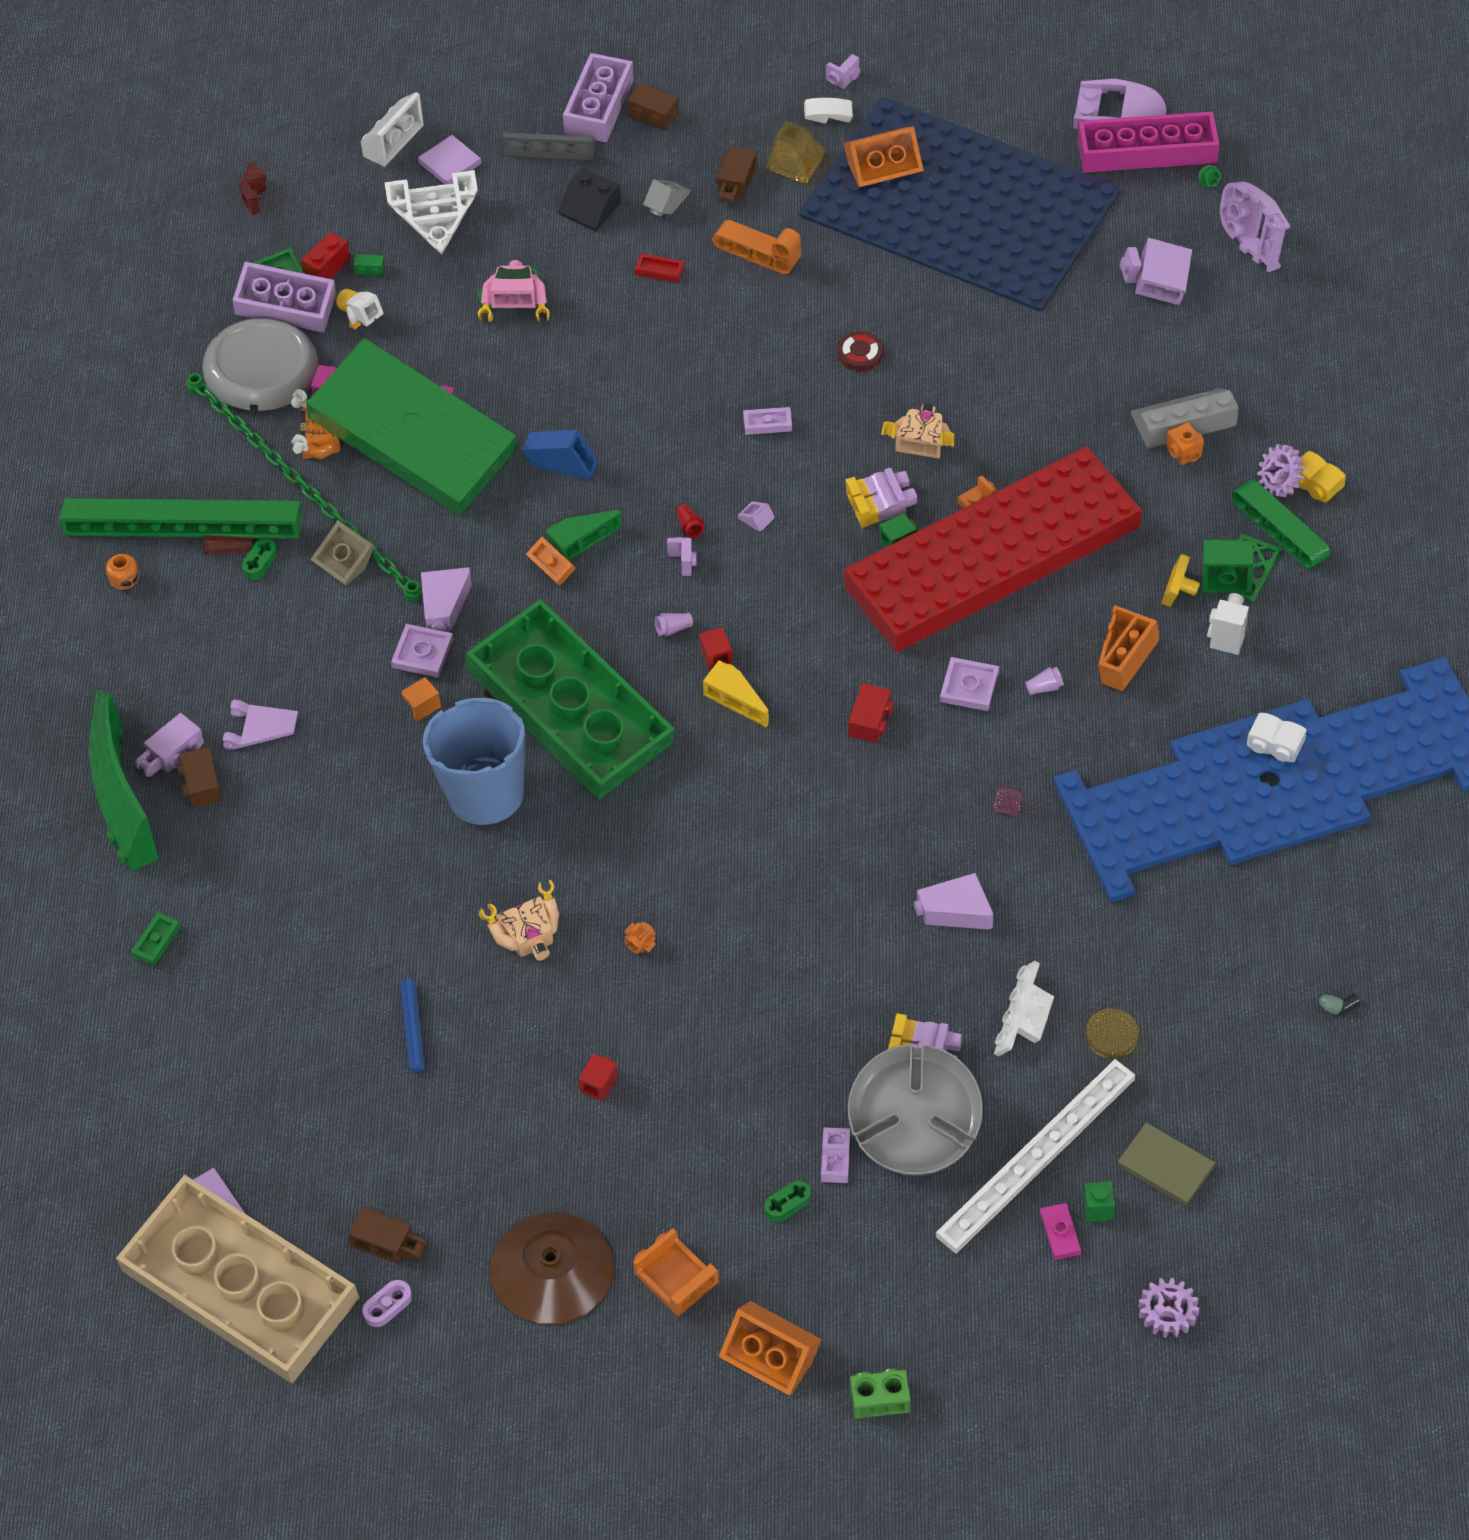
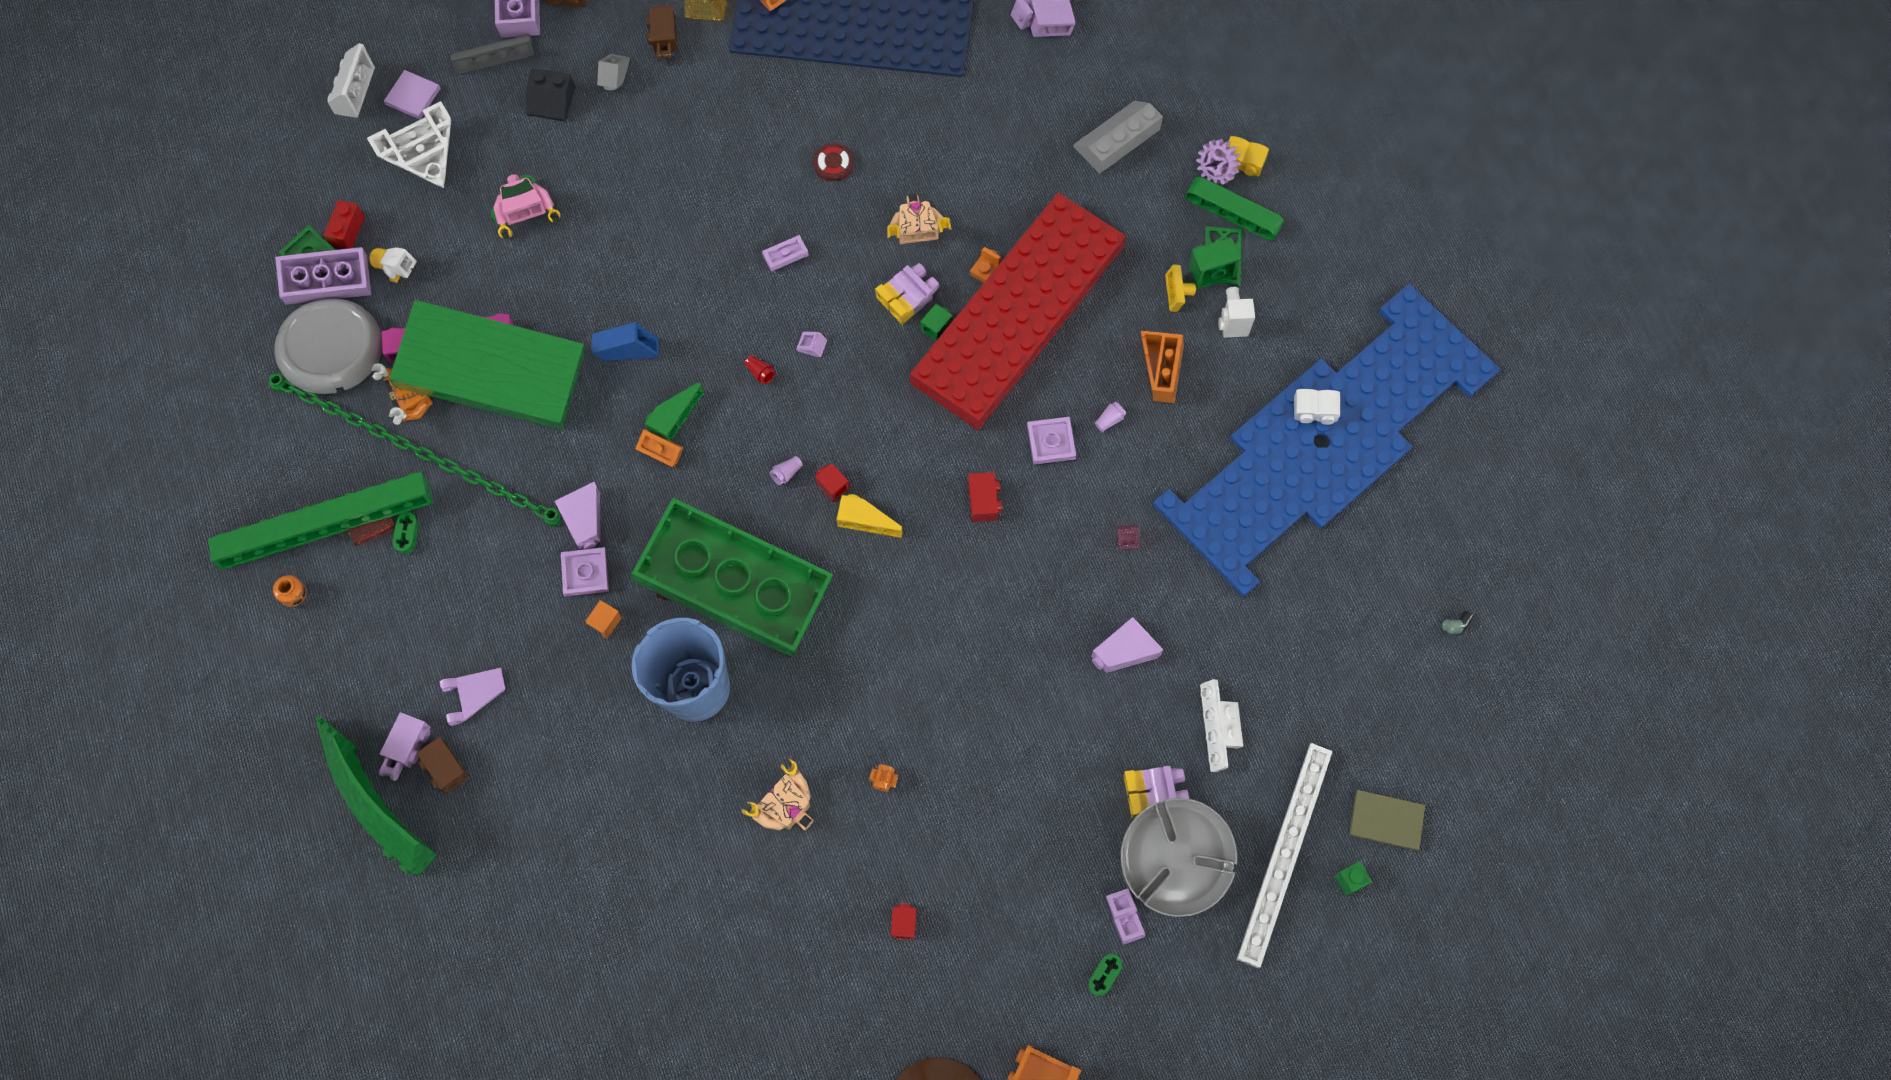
camera: 25 degrees left, 15 degrees up
green plate [131,912,181,966] -> none
clear red slope [239,161,267,215] -> none
dark tan slope [310,521,374,586] -> none
green piece [353,254,385,276] -> none
blue axle [400,978,425,1073] -> none
red tile [635,253,685,283] -> none
lavender bracket [667,537,697,576] -> none
orange beam [712,220,801,274] -> none
dark pink plate [1040,1203,1081,1260] -> none
clear yellow tile [1086,1008,1139,1058] -> none
lavender gear [1138,1278,1199,1338] -> none
orange brick [1166,422,1204,466] -> none

